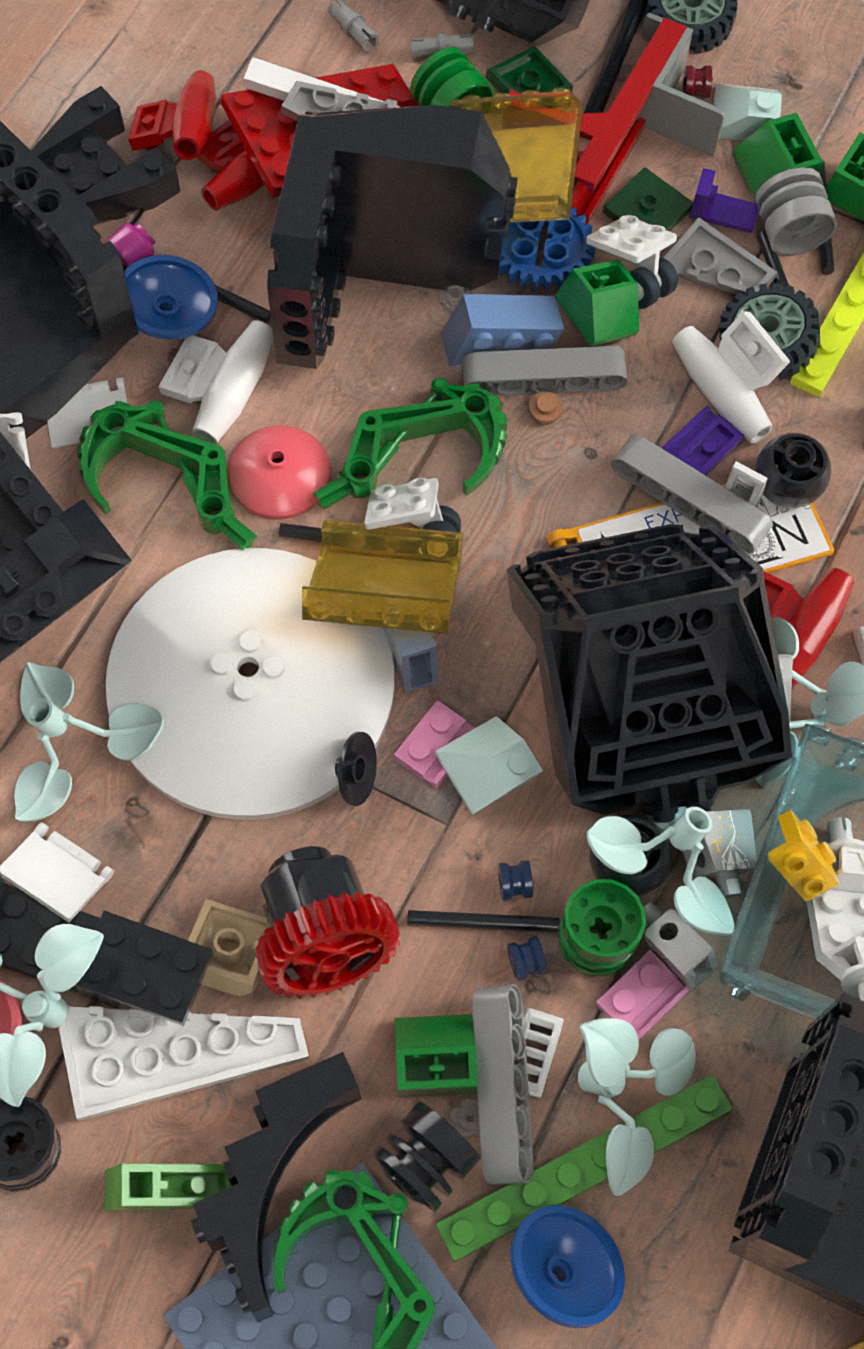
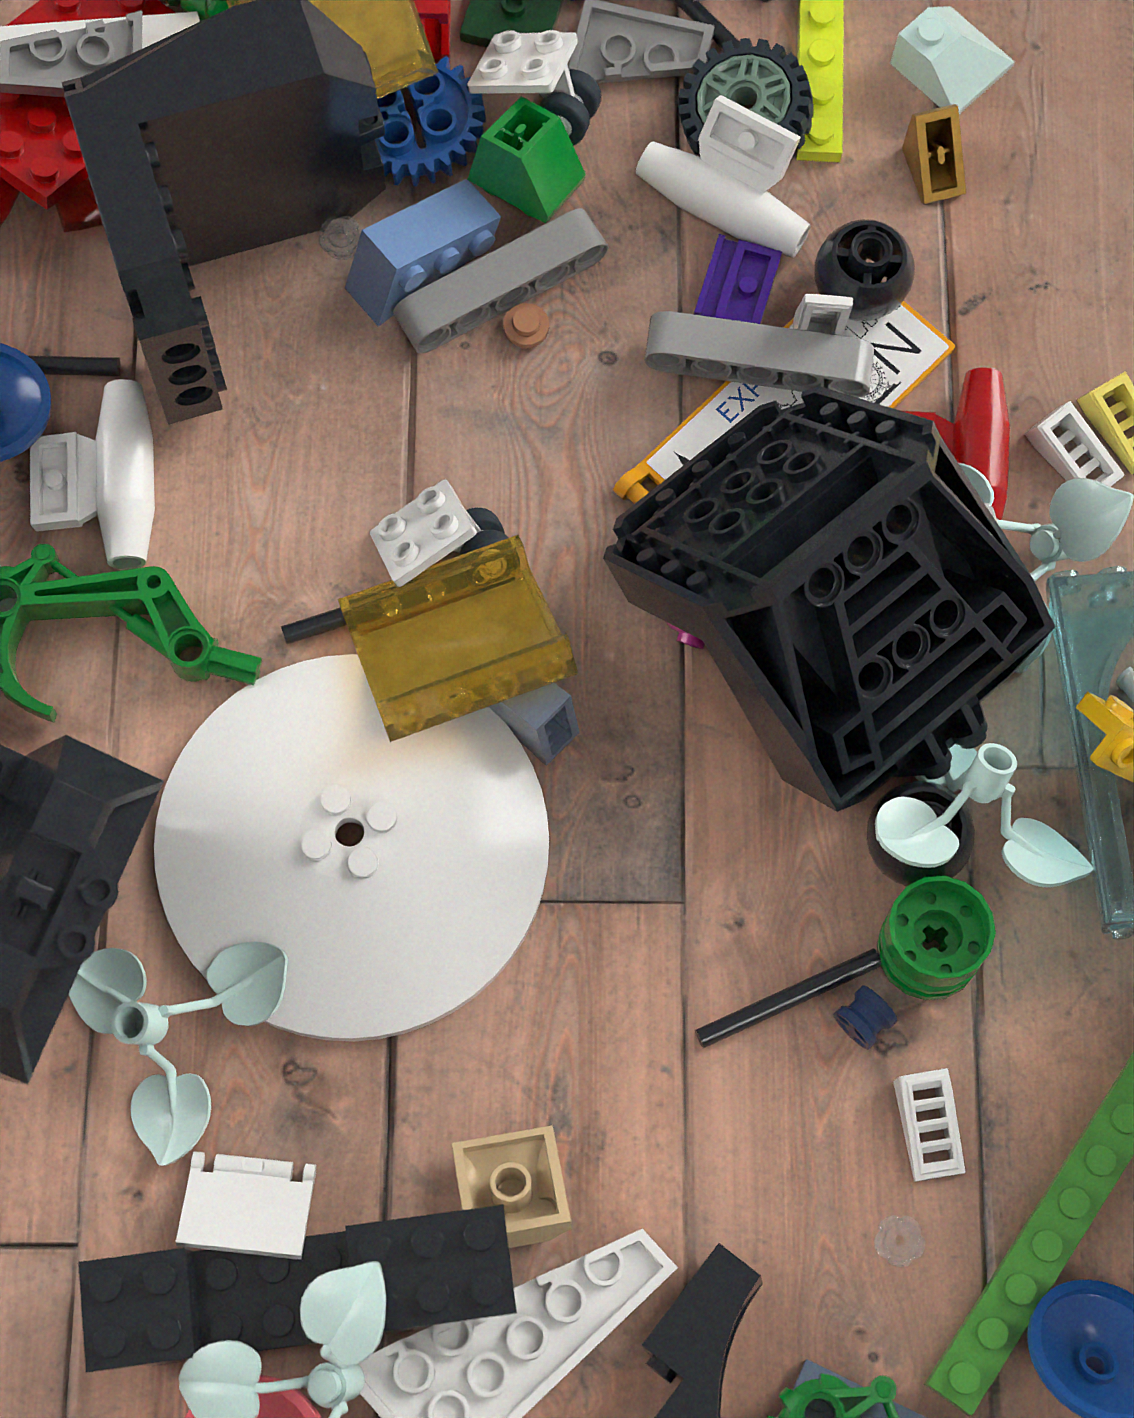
camera: 30 degrees left, 5 degrees up
coral dish [228,425,331,519] -> none
red piece [255,846,401,999] -> none
green piece [313,378,508,510] -> none
black dish [335,732,377,806] -> none
black wheel [373,1101,481,1213] -> none
bright pink plate [394,700,477,789] -> none
green slope [394,1014,478,1098] -> none
light aqua slope [434,716,543,815] -> none
light grey beam [473,984,533,1185] -> none
dark blue wheel [498,860,533,901] -> none
light aqua plant [578,1018,696,1196] -> none
bright pink plate [595,950,690,1041] -> none
light grey torso [643,903,719,993] -> none
light grey torso [673,809,757,899] -> none

